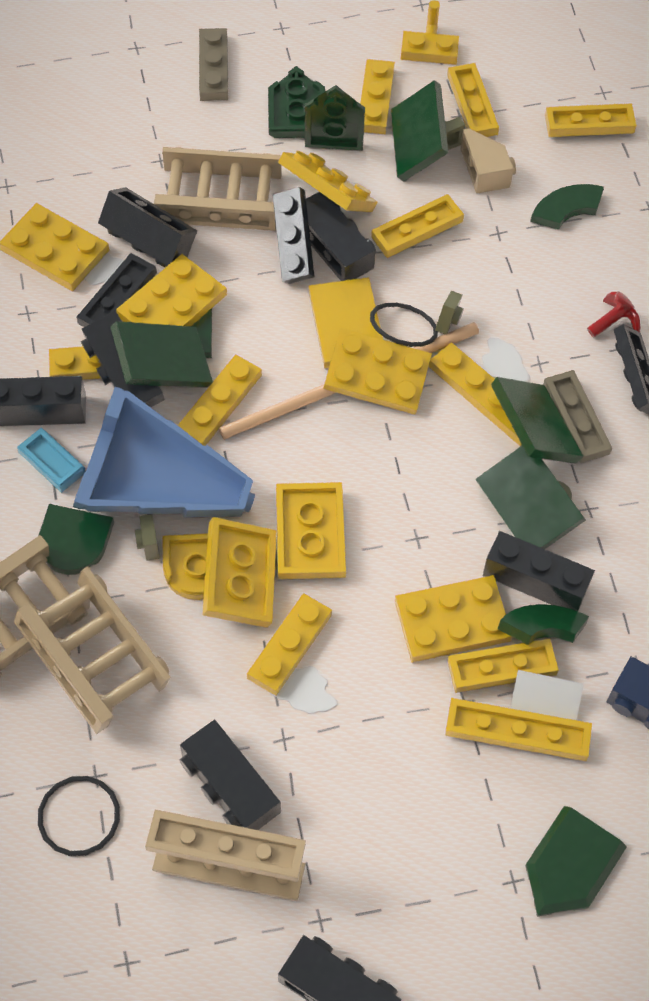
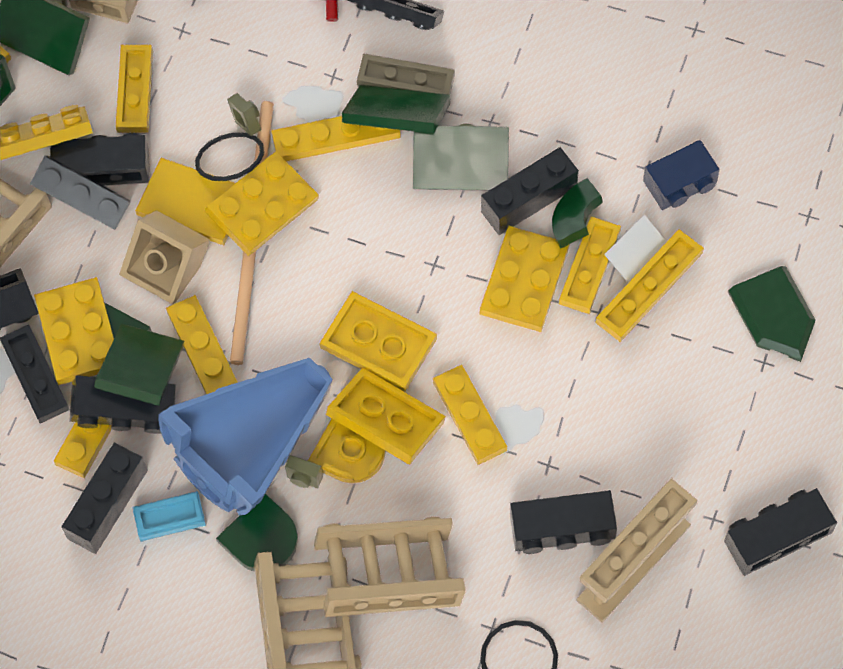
camera: 55 degrees left, 5 degrees up
none -> tan slope [119,210,210,304]

